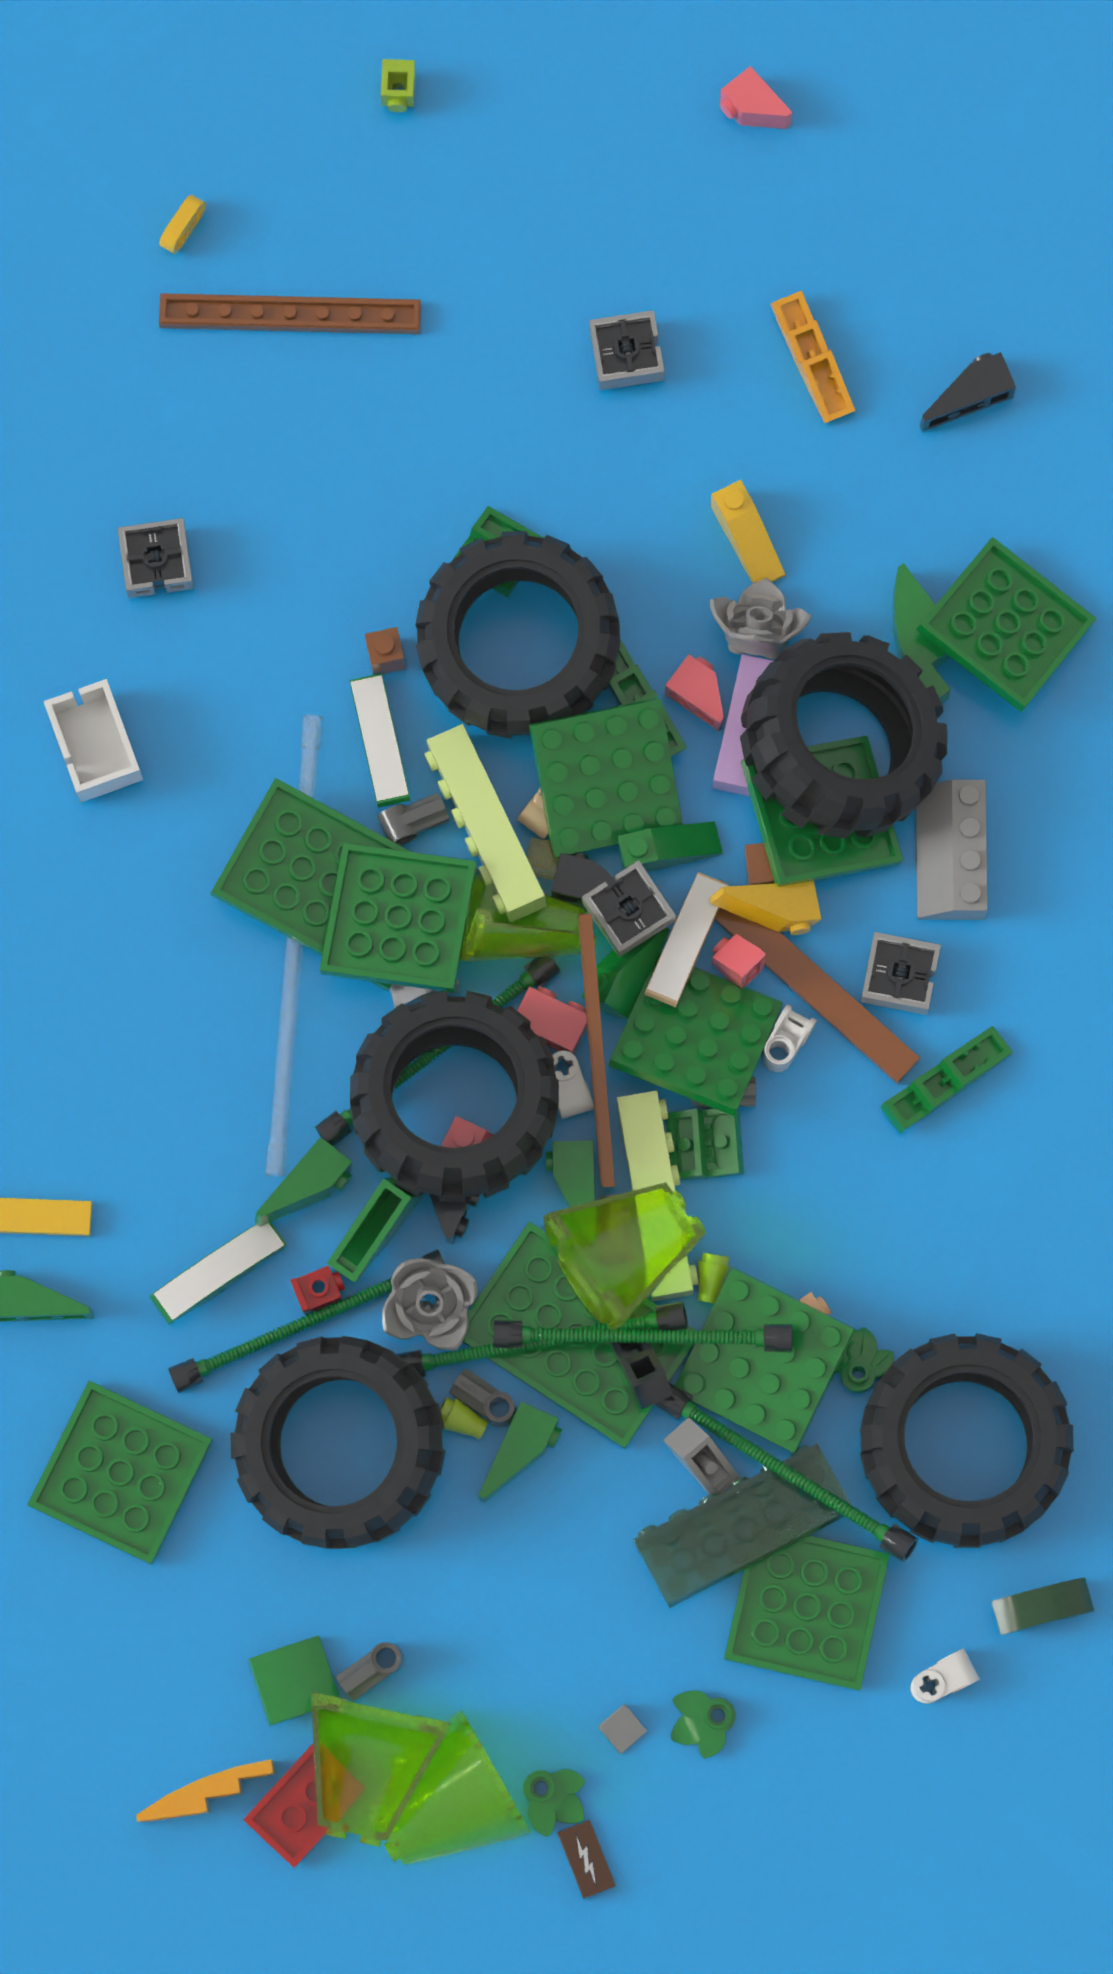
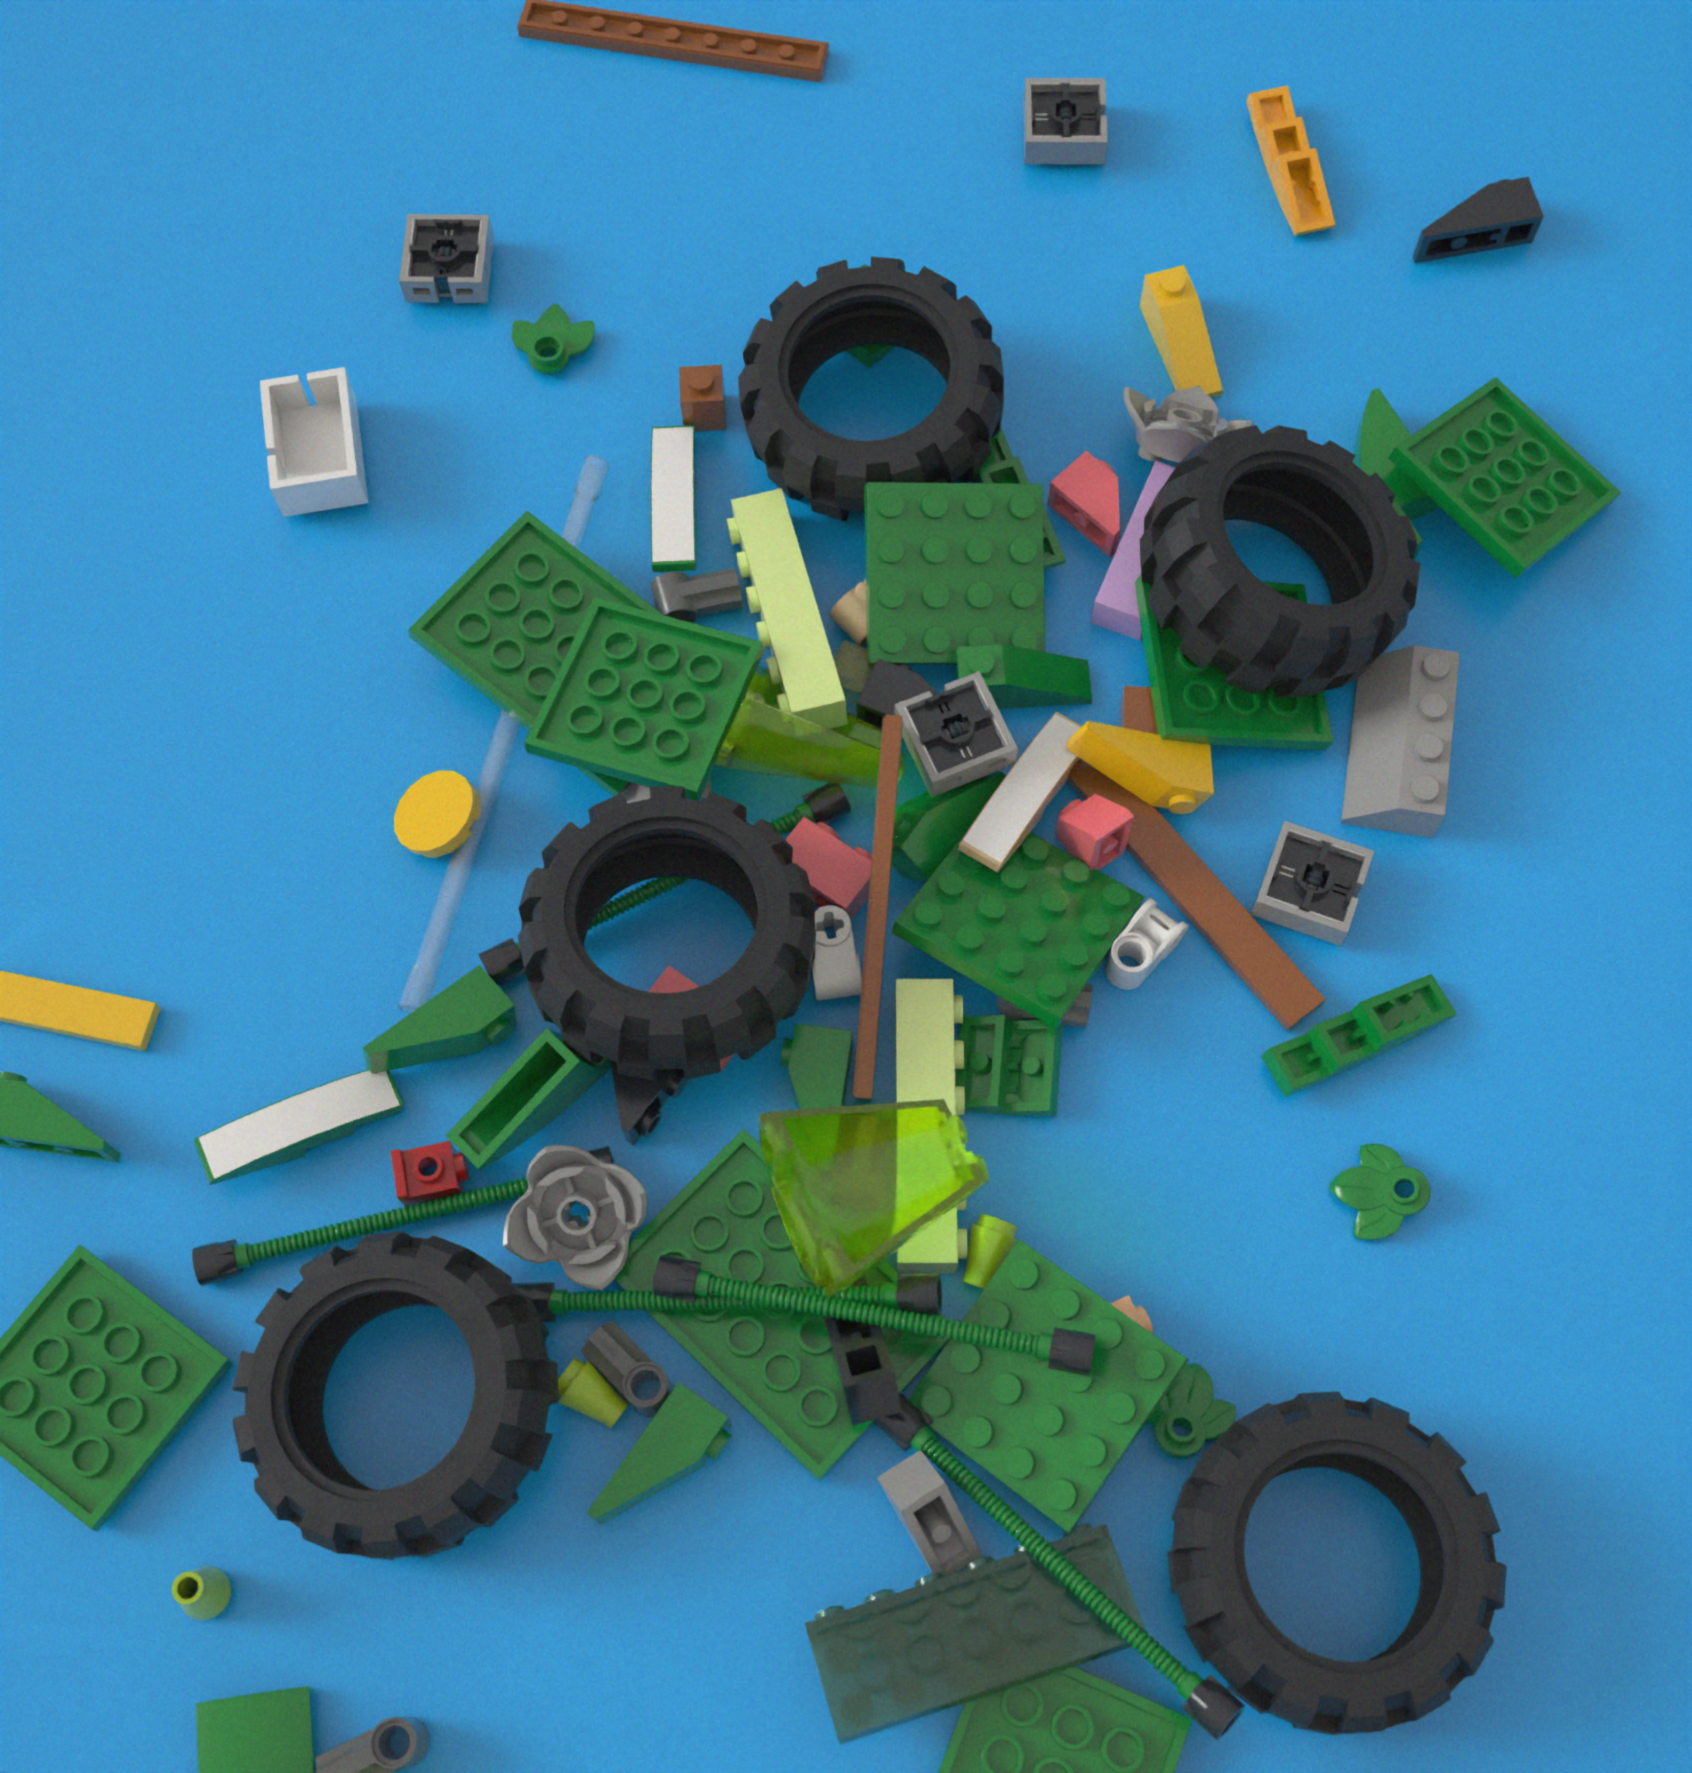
camera: 10 degrees right, 10 degrees down
none -> lime cone [172,1566,231,1620]
none -> yellow tile [394,770,481,858]
none -> green plate [511,304,595,374]
none -> green plate [1329,1144,1431,1240]

